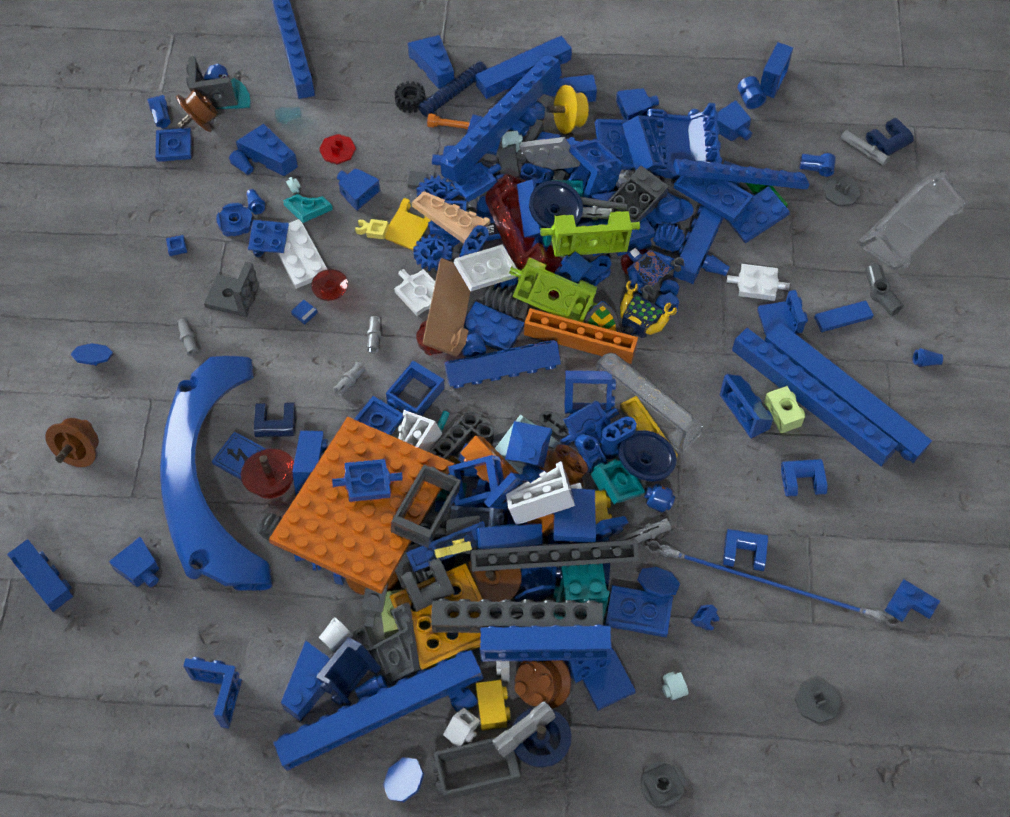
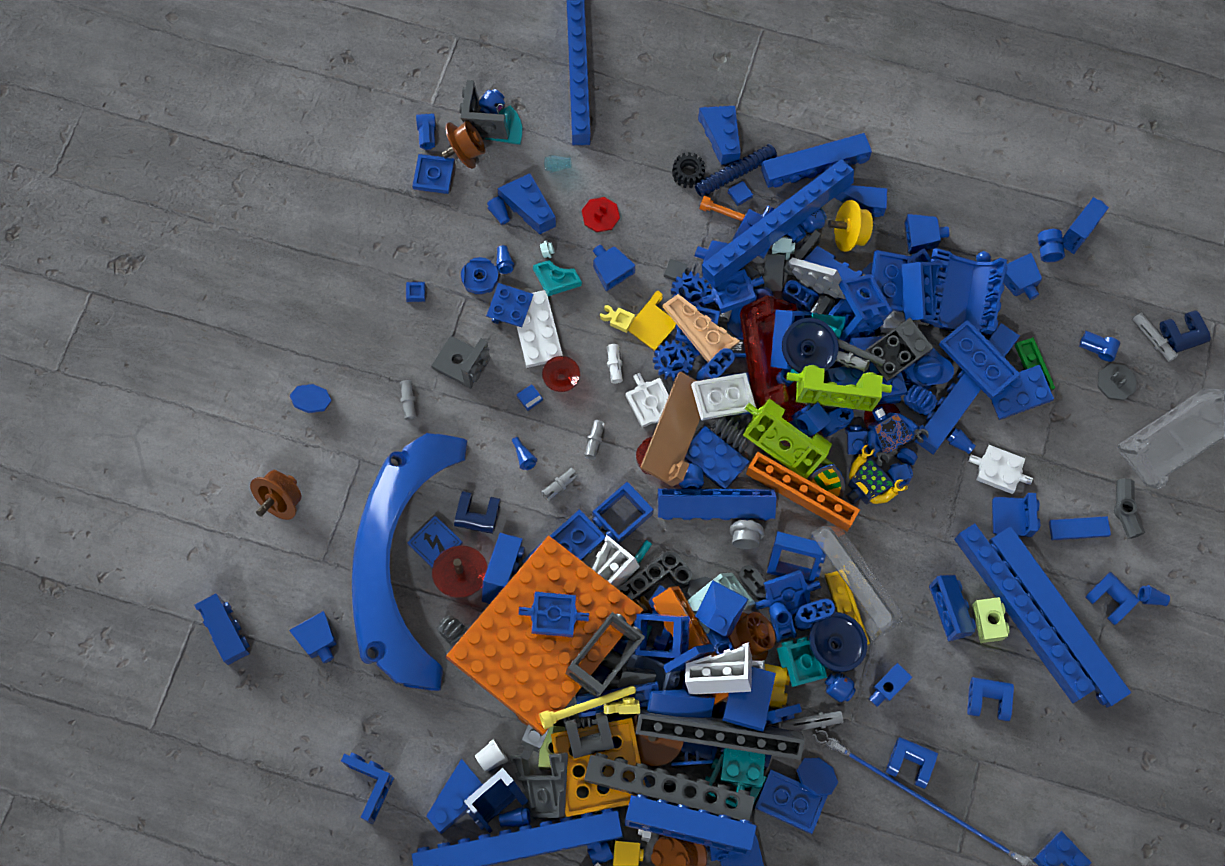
camera: 10 degrees right, 10 degrees up
blue plate [673,159,810,190] -> none
blue tile [691,605,720,630] -> none
none -> blue cone [512,437,537,470]
none -> light yellow piece [539,686,636,729]
none -> white pin [607,344,623,384]
none -> blue tile [728,181,753,206]
none -> light grey piece [730,520,765,549]
none -> blue bracket [845,425,868,455]
none -> blue torso [869,663,912,707]
none -> blue connector [1085,572,1140,625]

